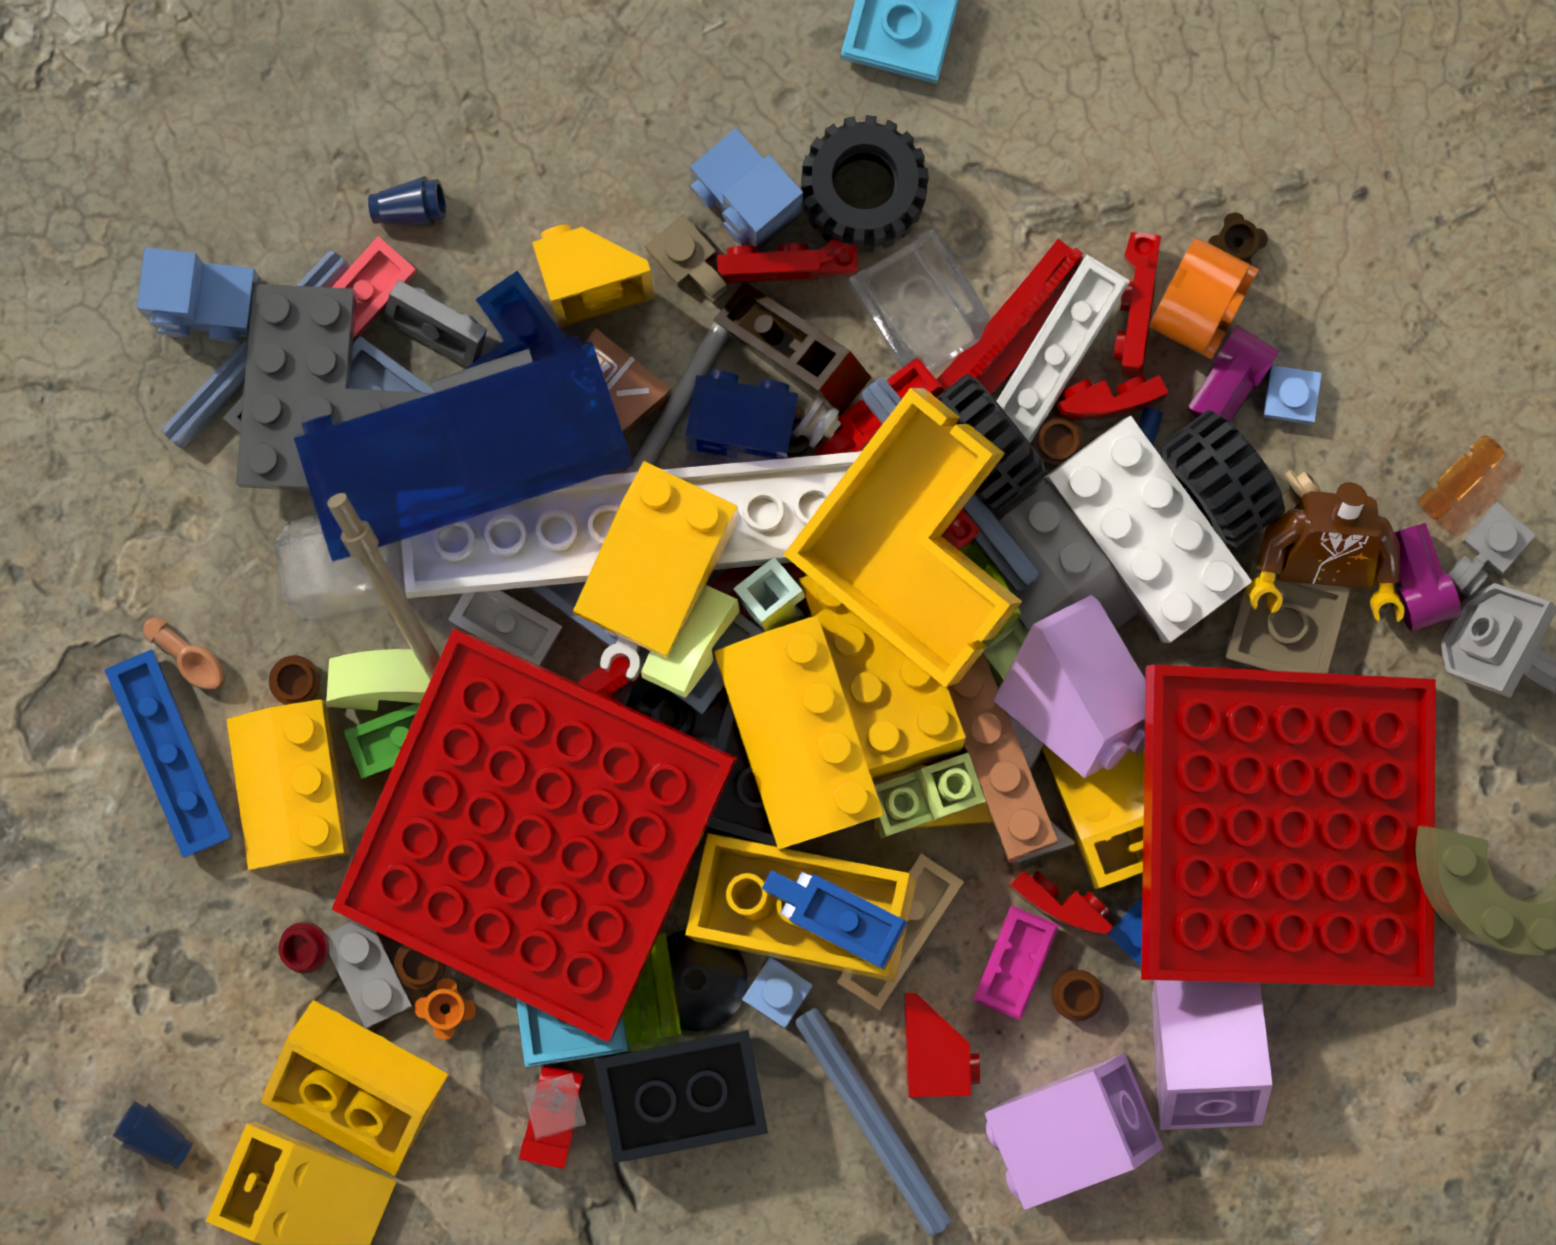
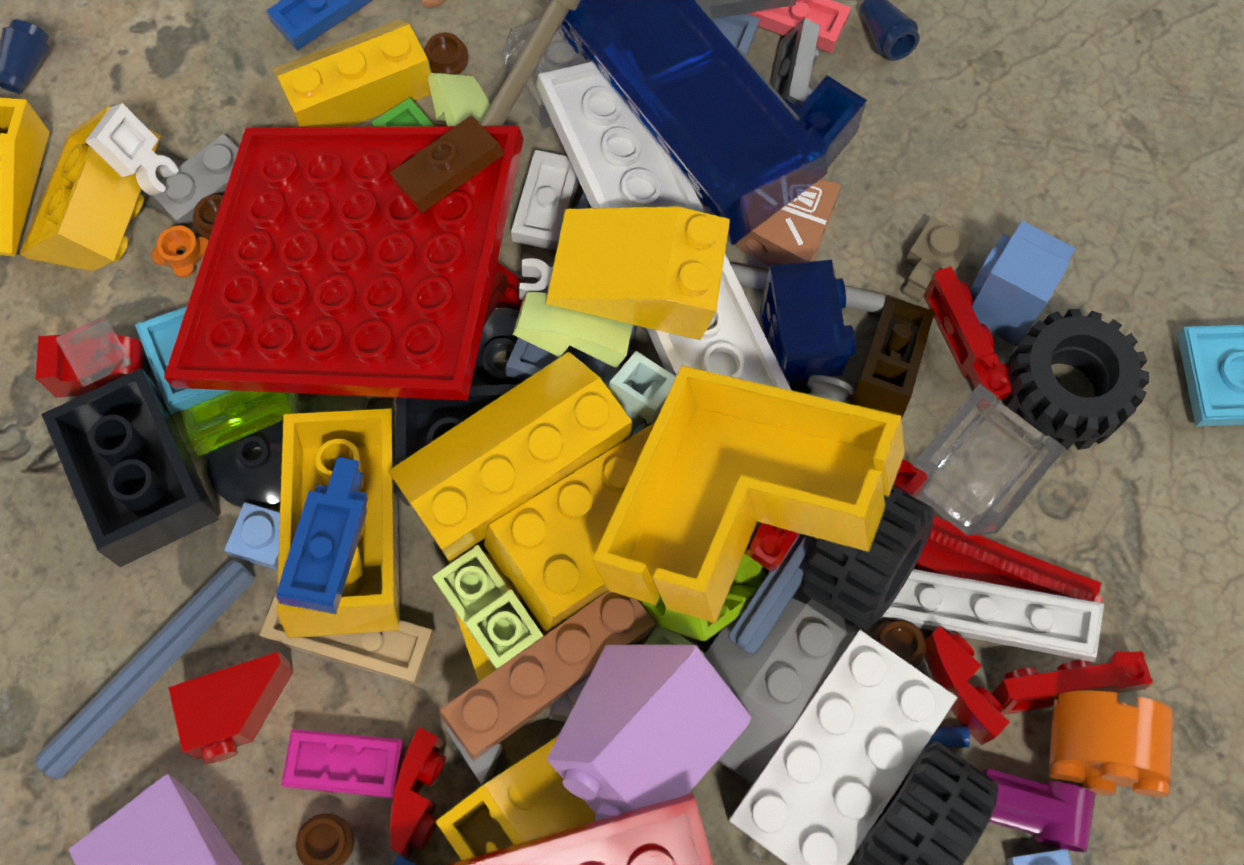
camera: 75 degrees right, 15 degrees down
dark red plate [278,922,329,974] -> none
yellow slope [532,224,655,328] -> none
dark brown plate [1208,212,1268,265] -> none
none -> white plate [85,103,179,195]
none -> reddish brown plate [390,115,504,213]

